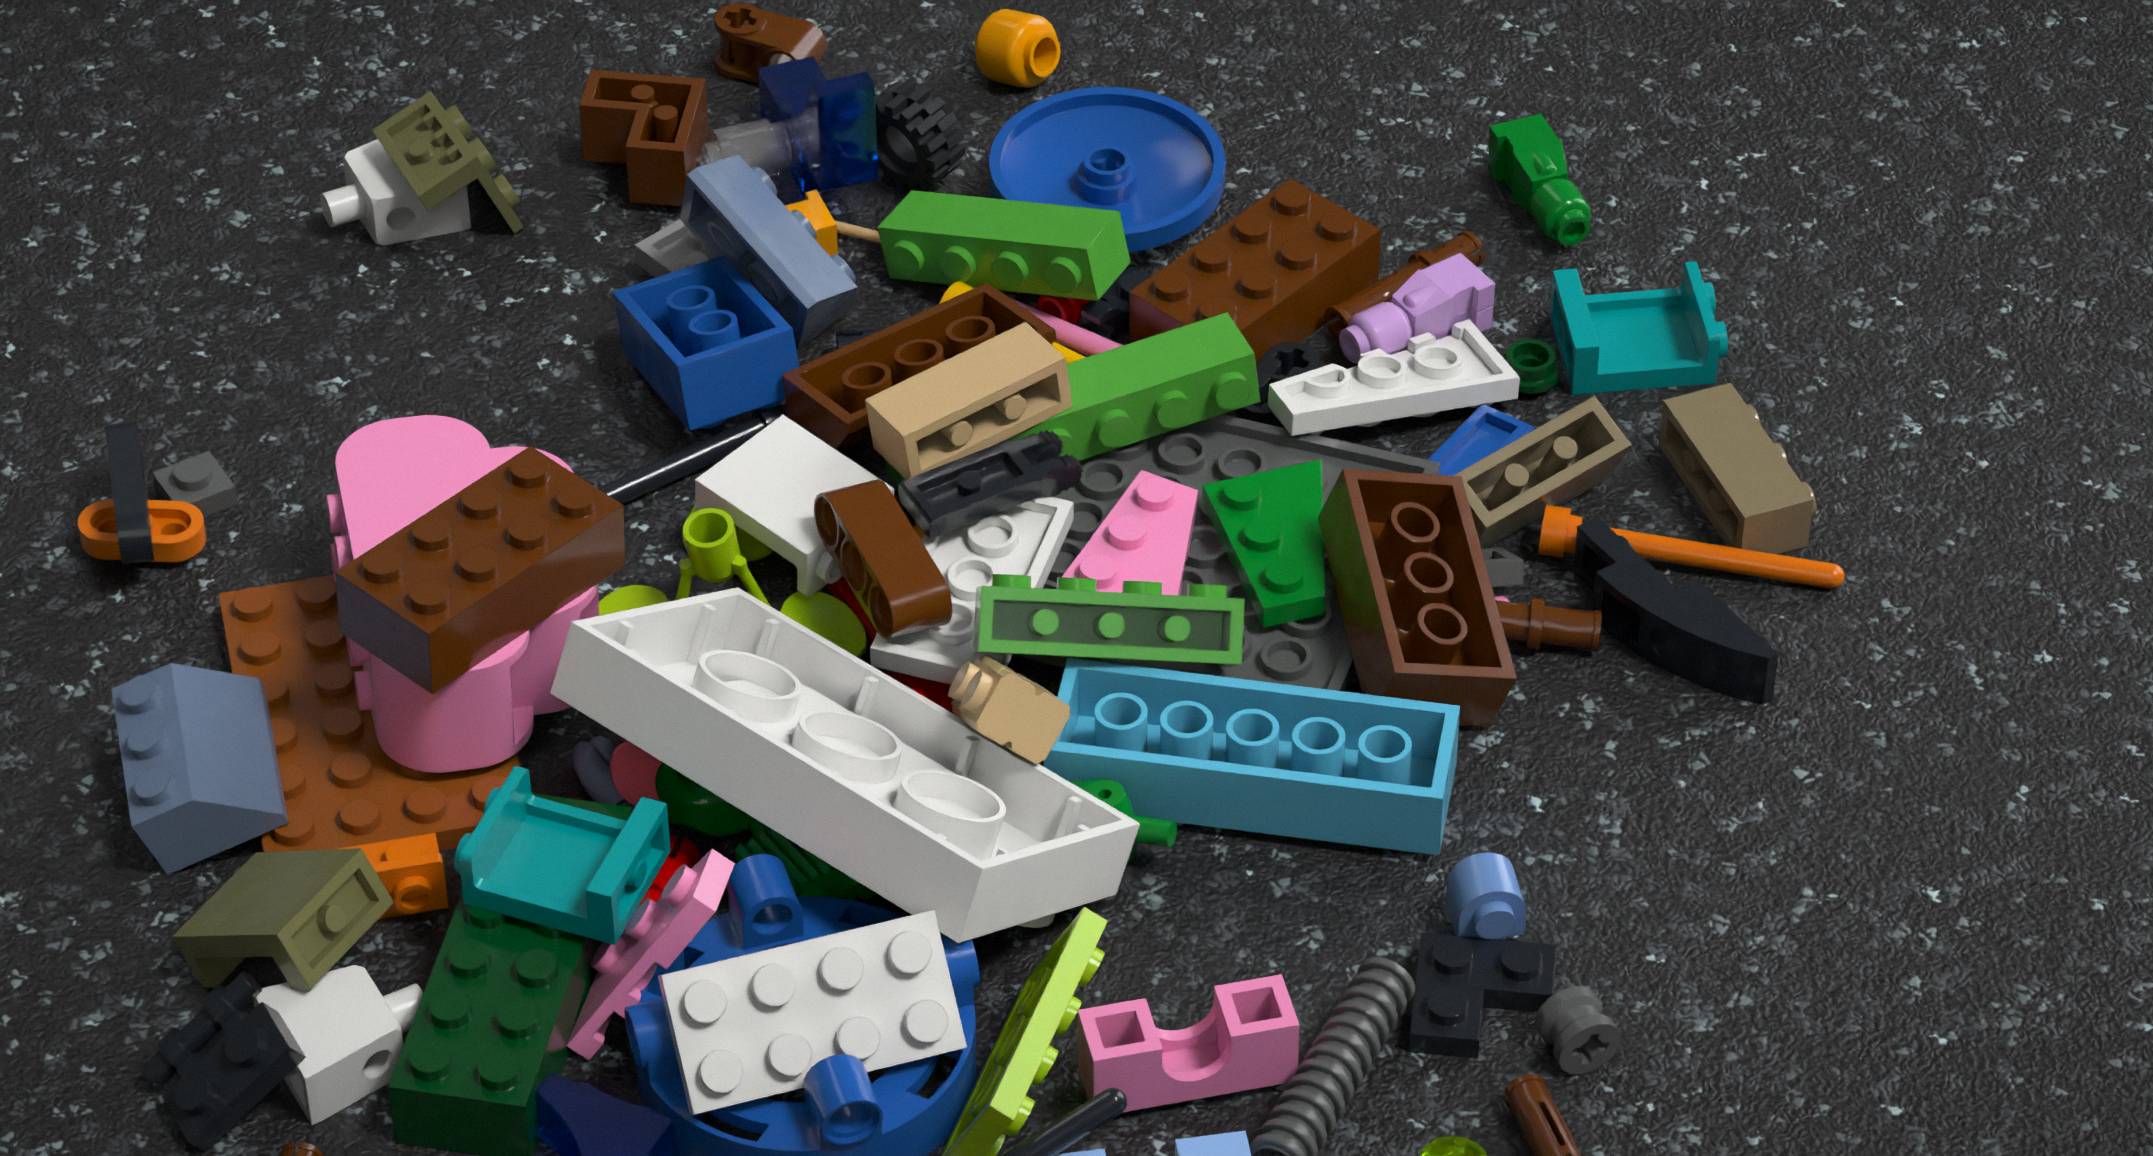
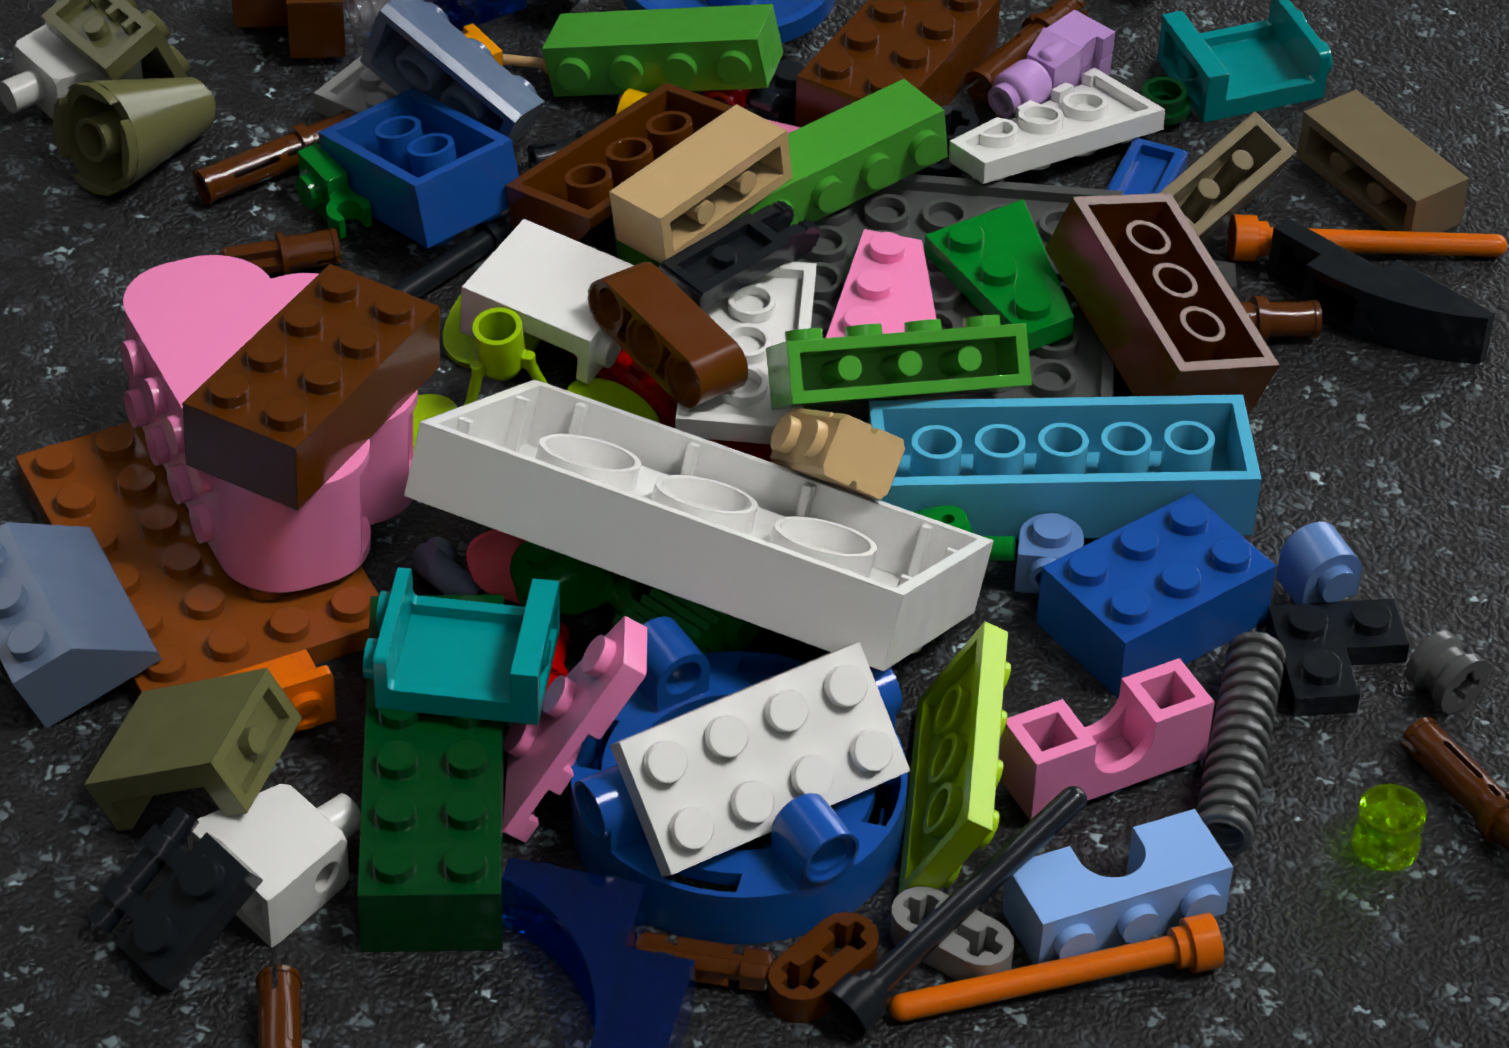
camera: 15 degrees left, 0 degrees up
none -> olive cone [53,77,216,196]
none -> reddish brown pin [193,109,355,204]
none -> reddish brown axle [220,228,341,276]
none -> green plate [295,143,373,239]
none -> medium blue plate [1014,513,1084,594]
none -> blue brick [1036,493,1276,699]

